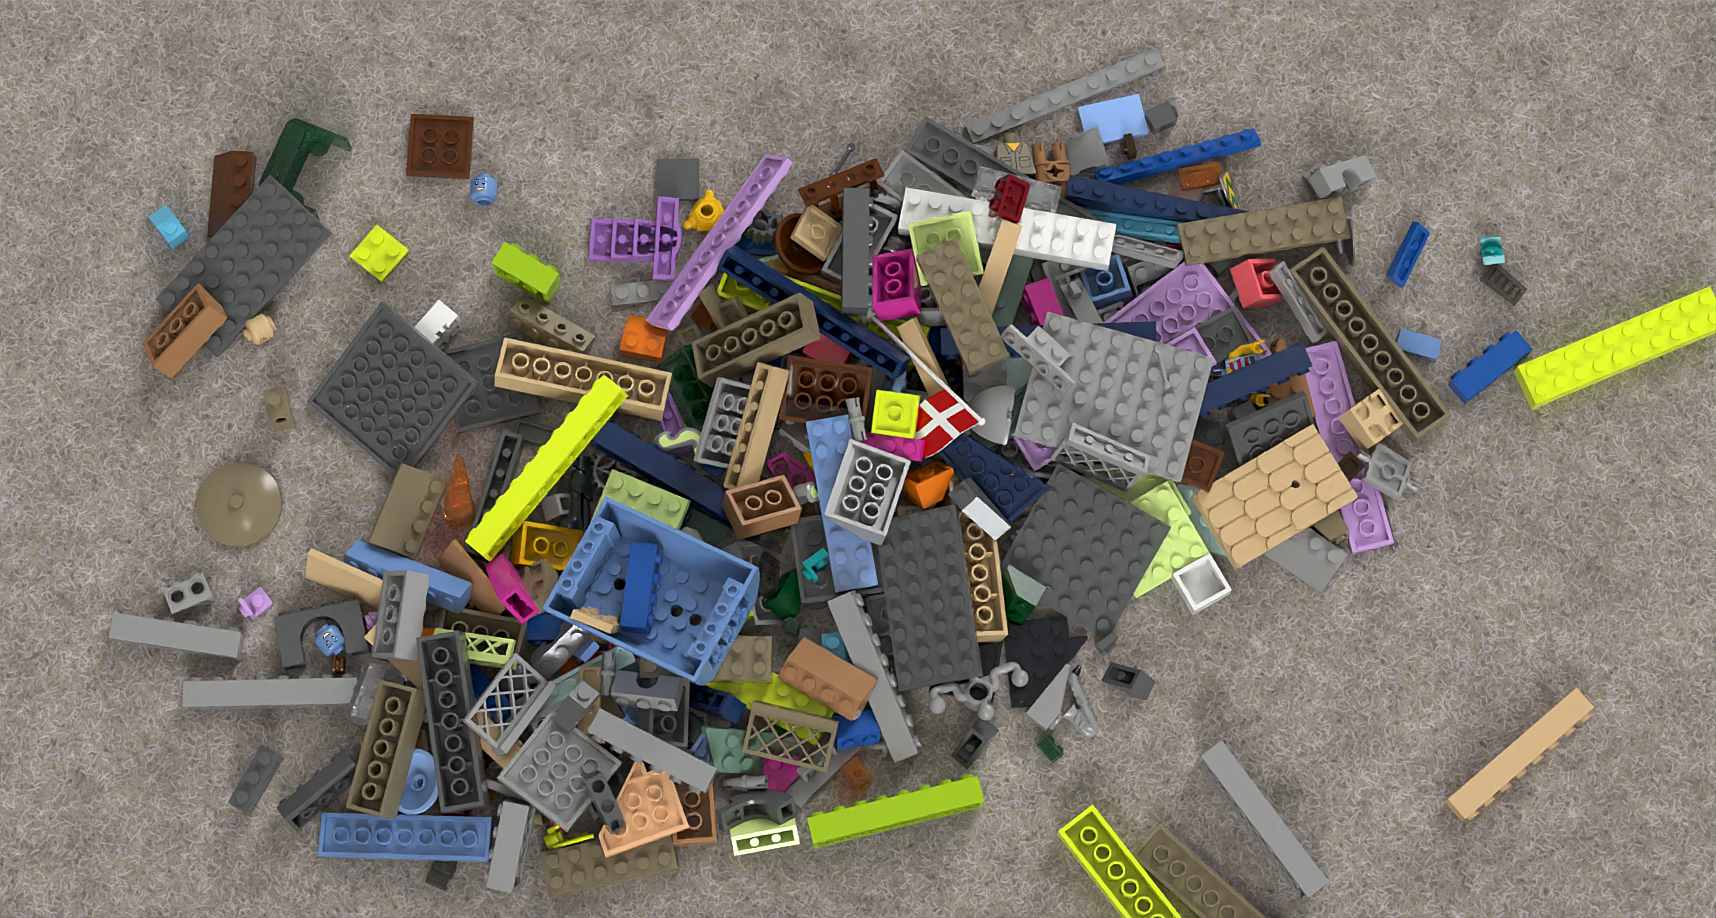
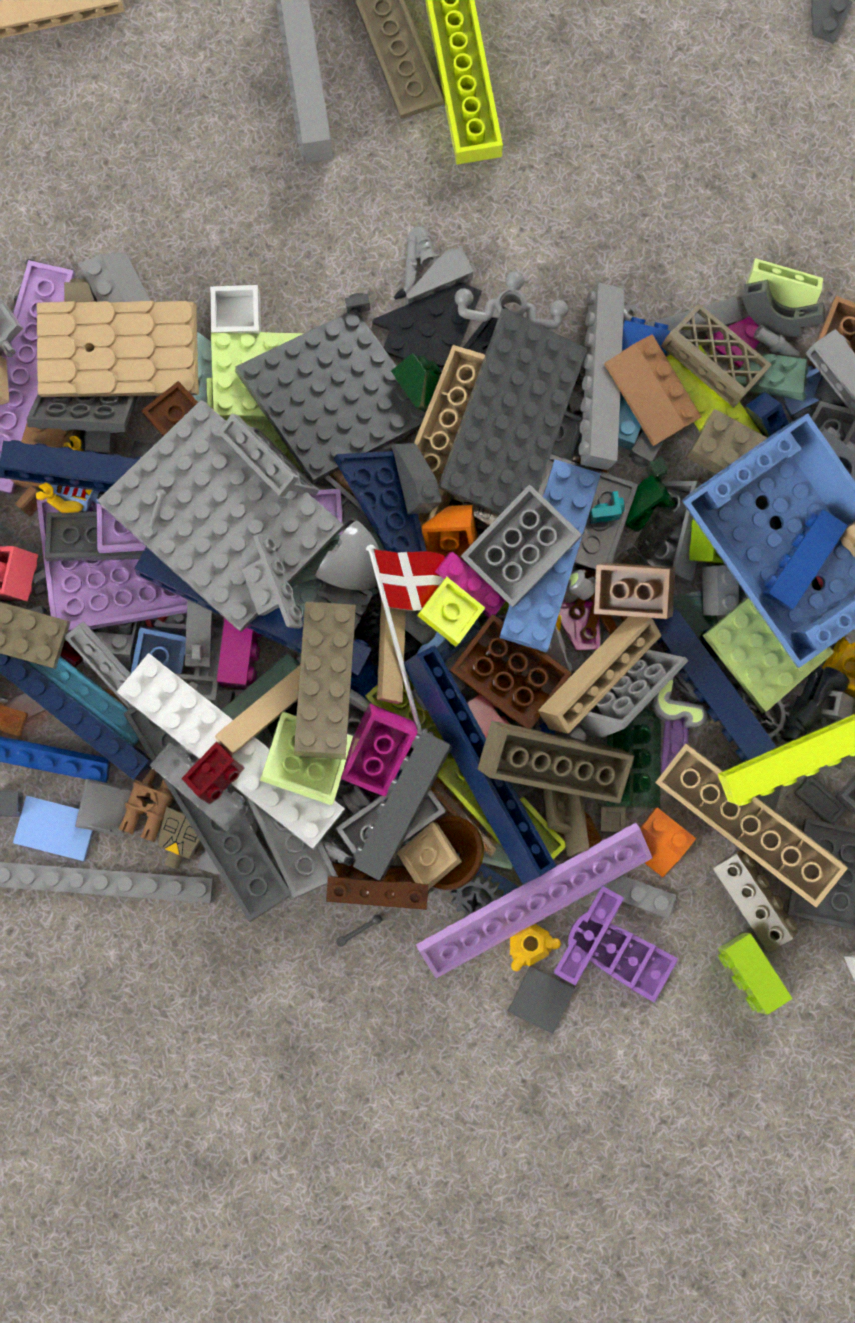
camera: 150 degrees left, 5 degrees up
reddish brown plate [406,114,474,179] -> none
medium blue head [470,173,498,206] -> none
lime brick [807,774,984,849] -> none
clear orange brick [840,756,873,792] -> none
light grey pin [846,397,867,442] -> none
dark grey slope [951,719,999,769] -> none
clear green piece [1035,734,1064,764] -> none
dark grey slope [1102,662,1156,701] -> none
dark brown plate [1120,133,1137,160] -> none
dark brown plate [1337,451,1365,482] -> none

